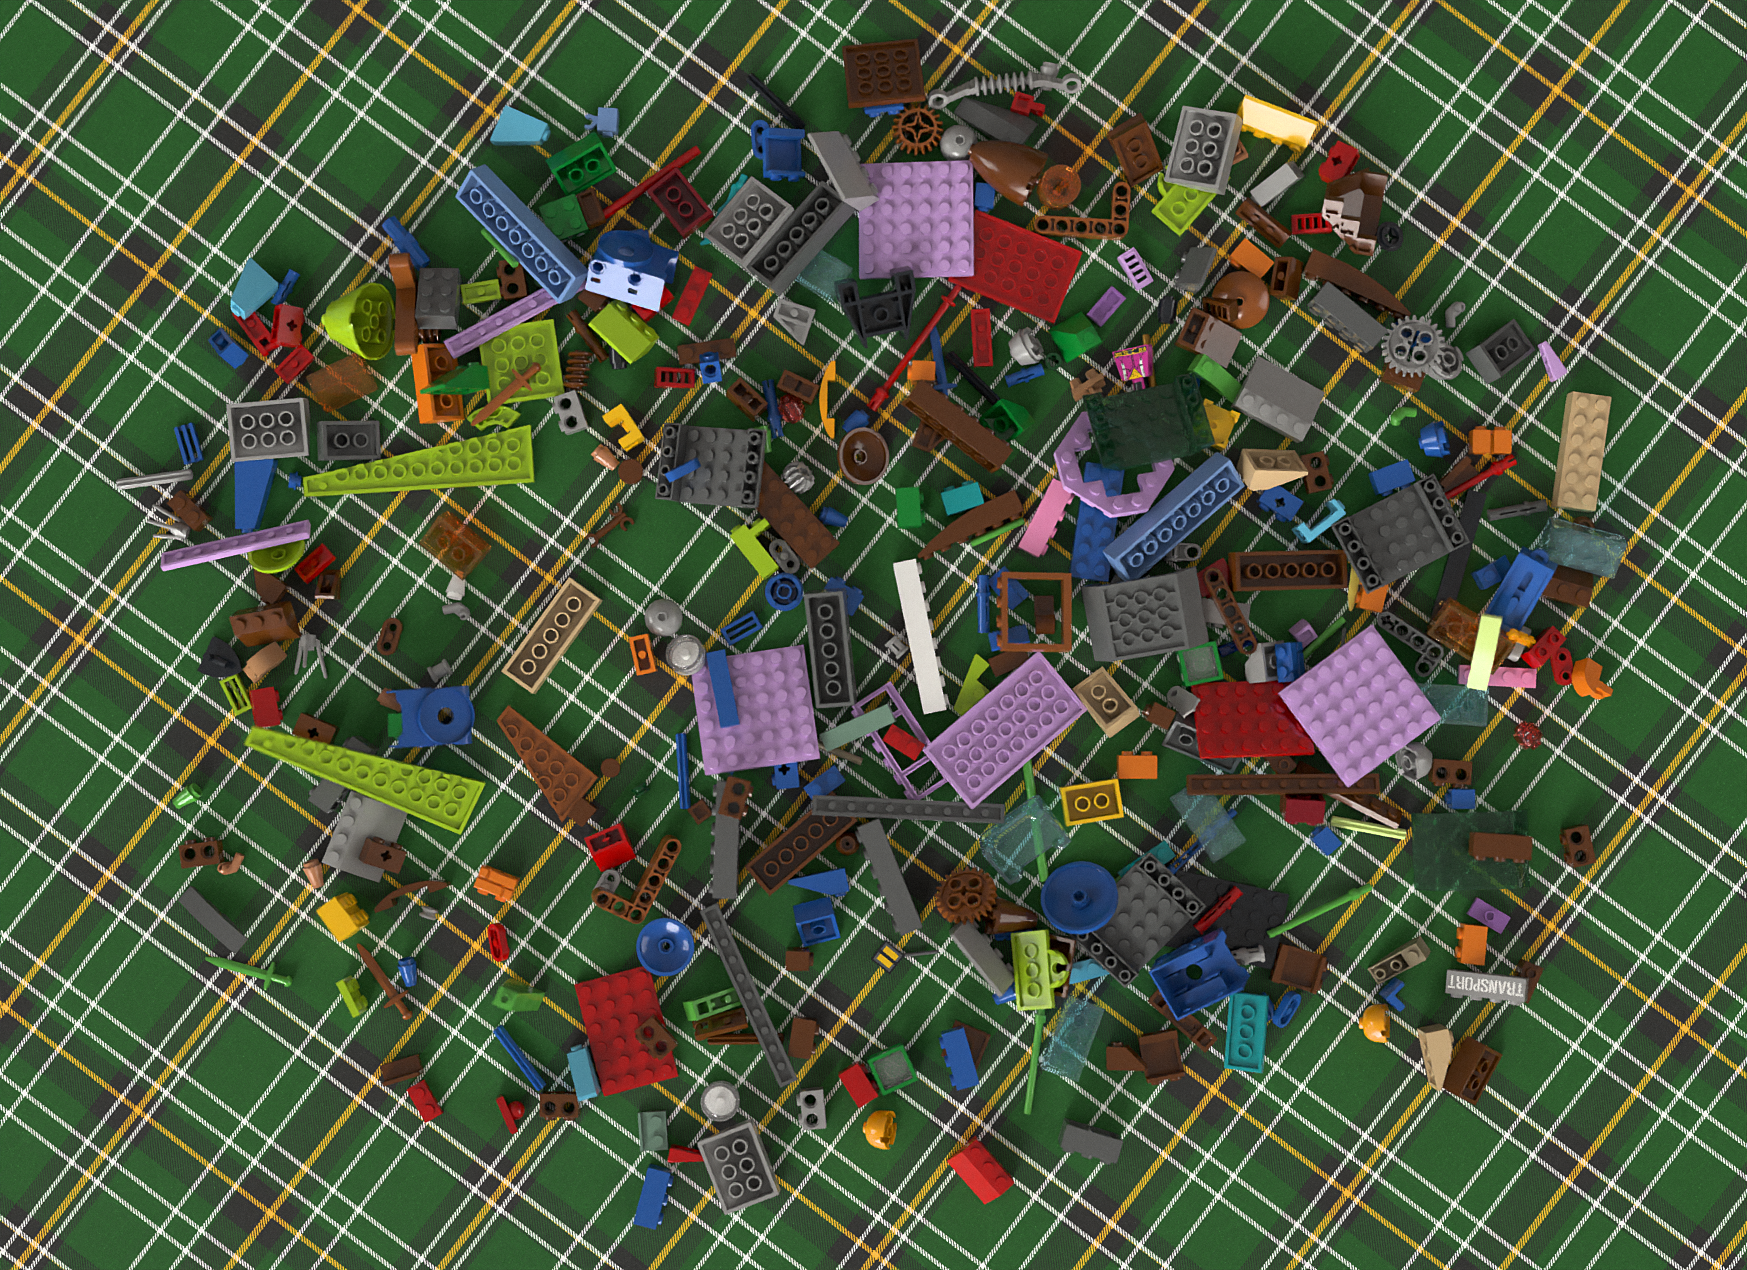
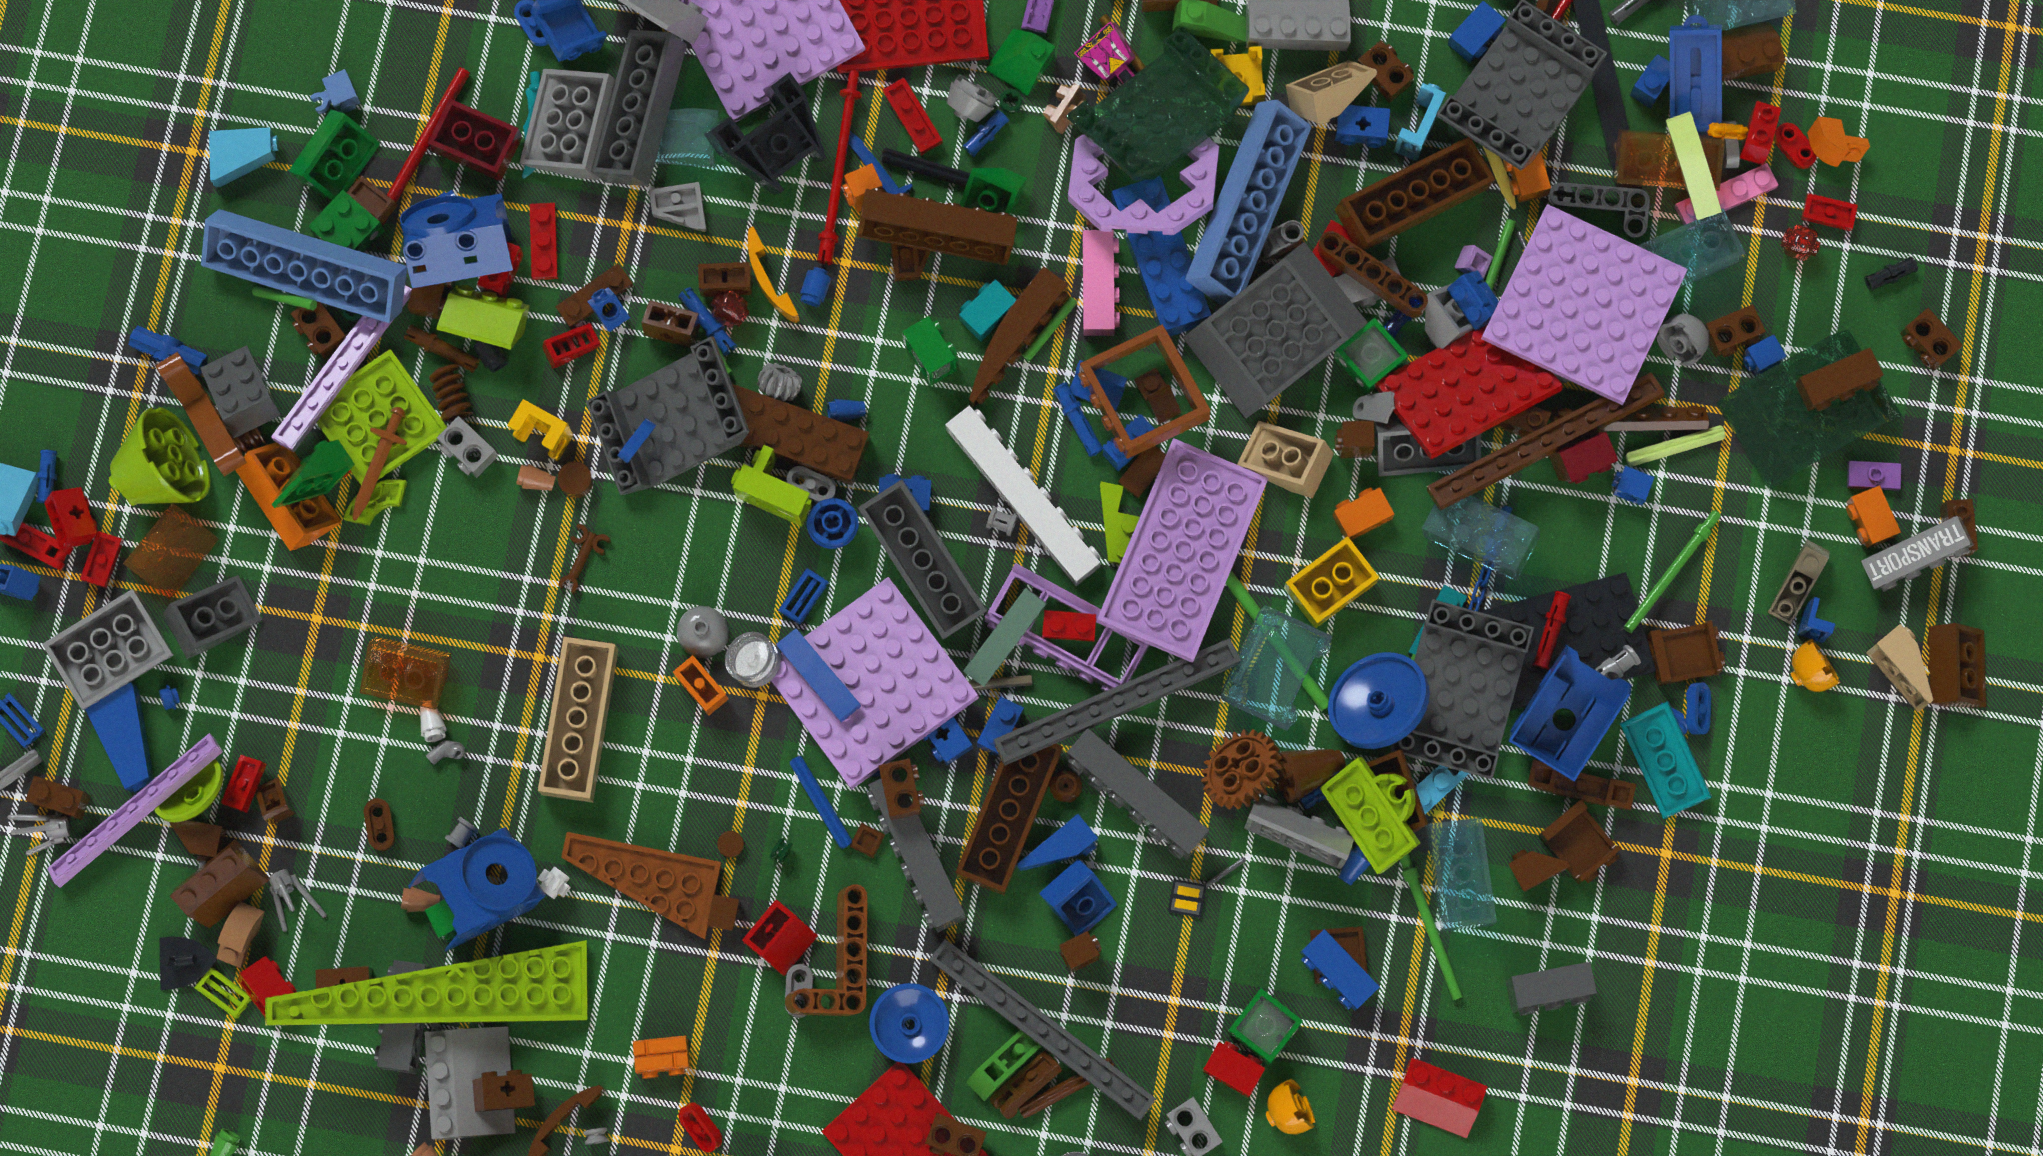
camera: 30 degrees left, 10 degrees down
lime wing [303,425,535,497] -> none
lime plate [460,279,502,305] -> none
reddish brown brick [788,1015,820,1060] -> none
reddish brown dish [837,427,889,485] -> none
none -> white gear [537,867,571,899]
none -> red plate [1801,193,1858,231]
none -> black pin [1864,256,1918,291]

